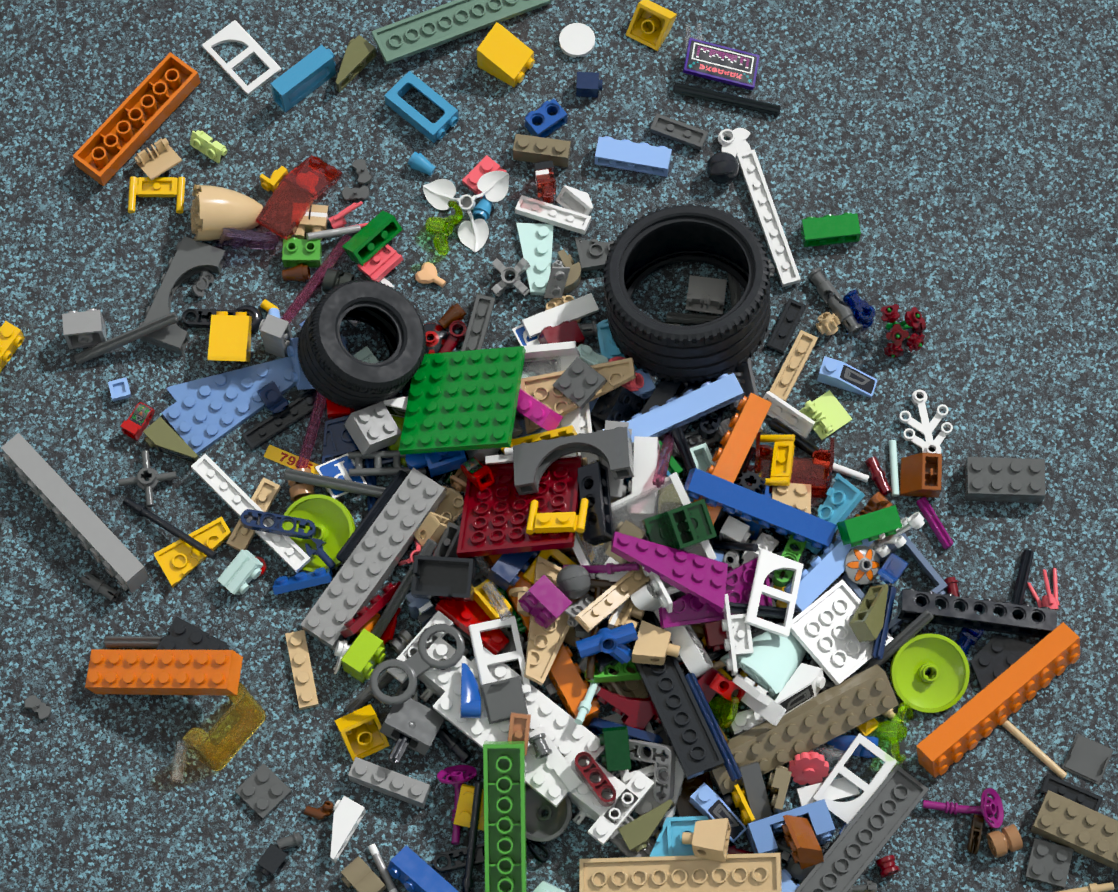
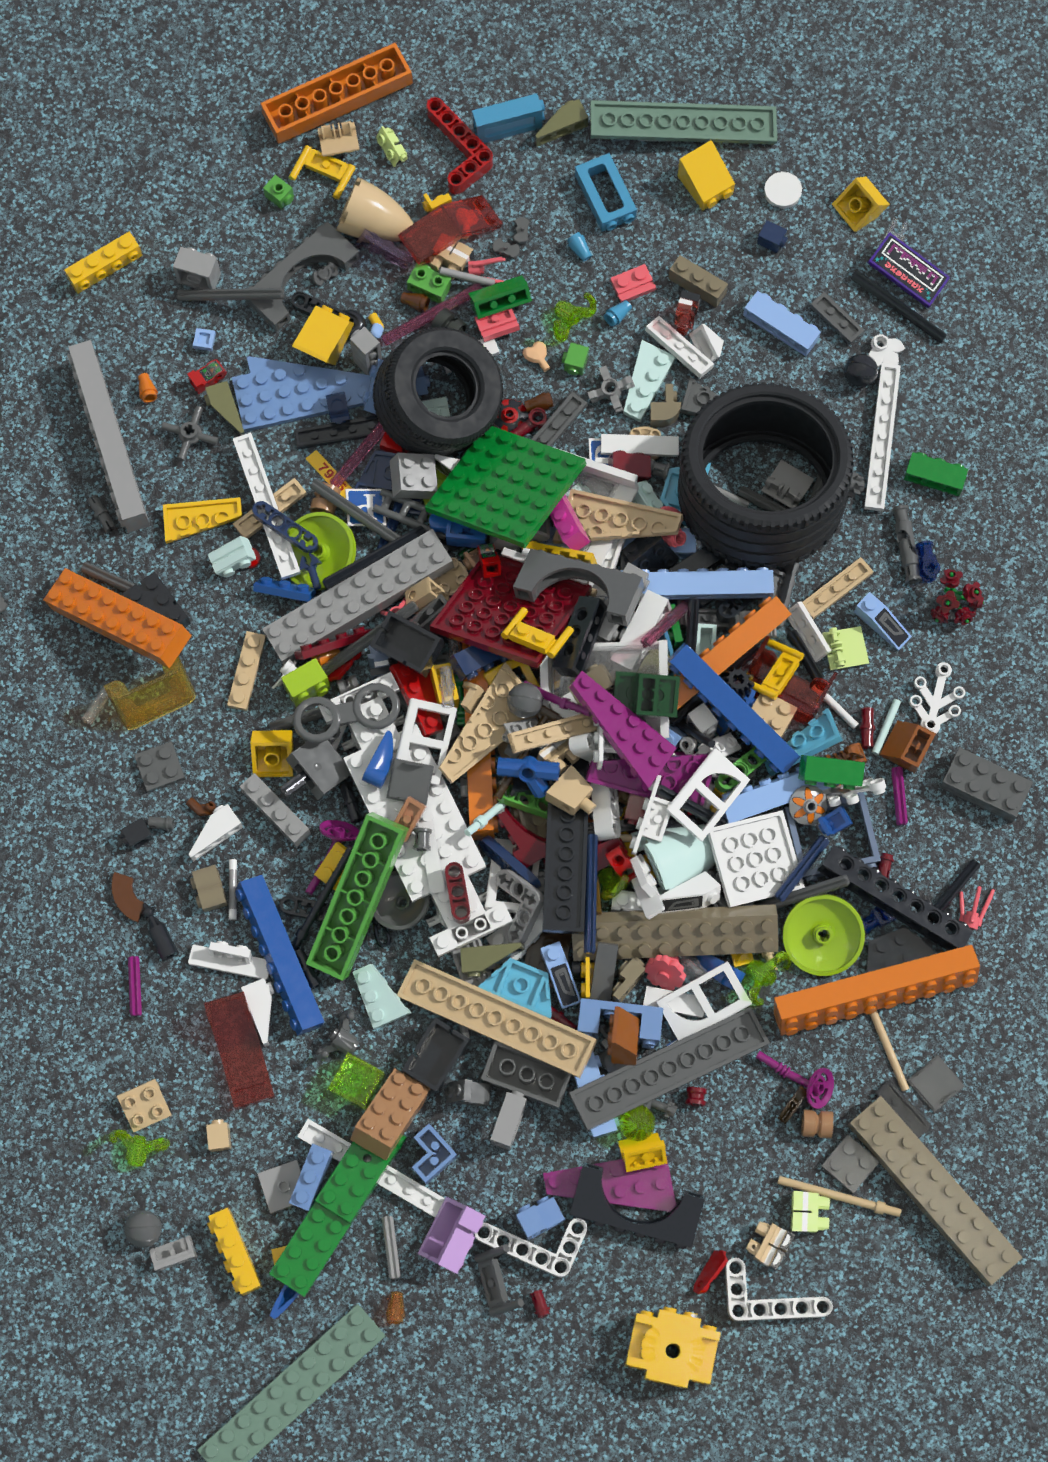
camera: 25 degrees right, 5 degrees up
black bar [123,497,217,560] -> none
white window [202,20,282,96] -> none
white plant [423,171,509,252] -> none
magenta brick [518,575,572,629] -> none
blue brick [525,99,567,138] -> none
light grey hinge [544,260,570,298] -> none
dark grey plate [553,357,607,410] -> none
dark green brick [599,726,631,772] -> none
tan torso [682,818,731,862] -> none
black tile [766,298,806,355] -> none
tan gear [815,312,841,336] -> none
olive slope [849,584,888,642] -> none
none -> orange cone [138,373,158,403]
none -> bright green brick [263,175,294,209]
none -> red beam [427,97,493,195]
none -> bright green brick [562,343,589,375]

